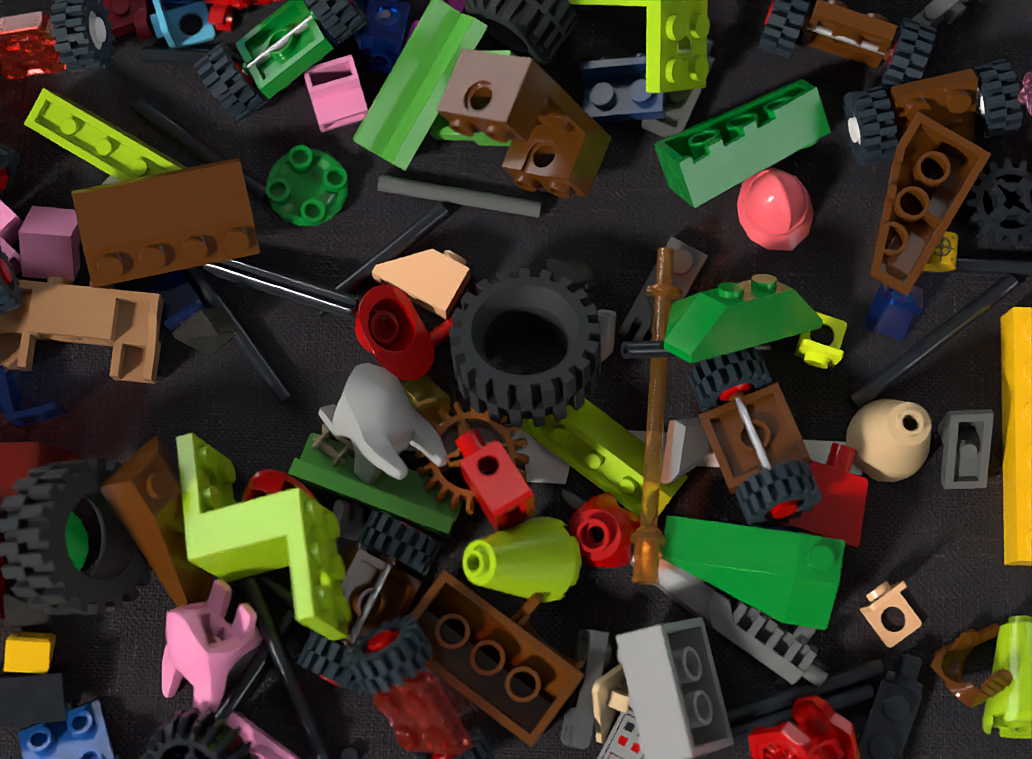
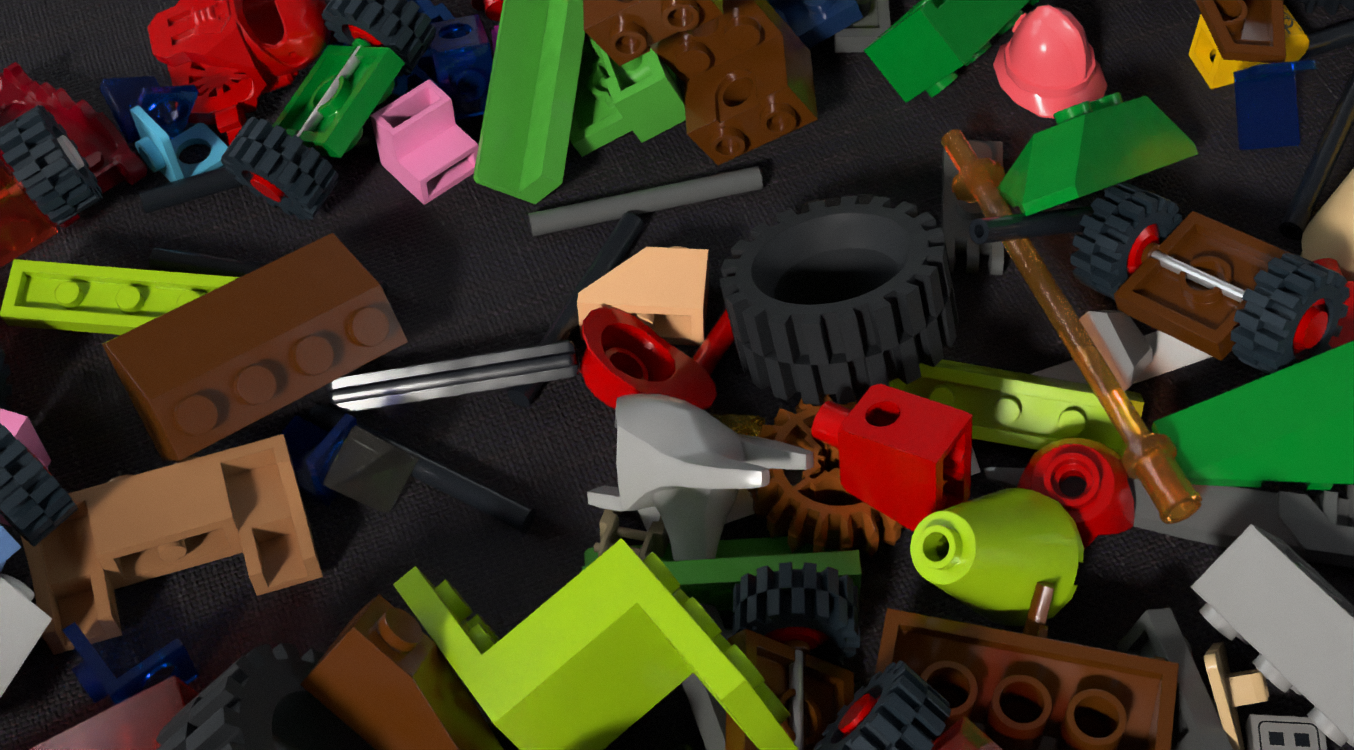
camera: 20 degrees left, 25 degrees down
bright pink piece [18,206,81,281] -> none
green dish [266,145,348,226] -> none
neon yellow bracket [794,312,847,369] -> none

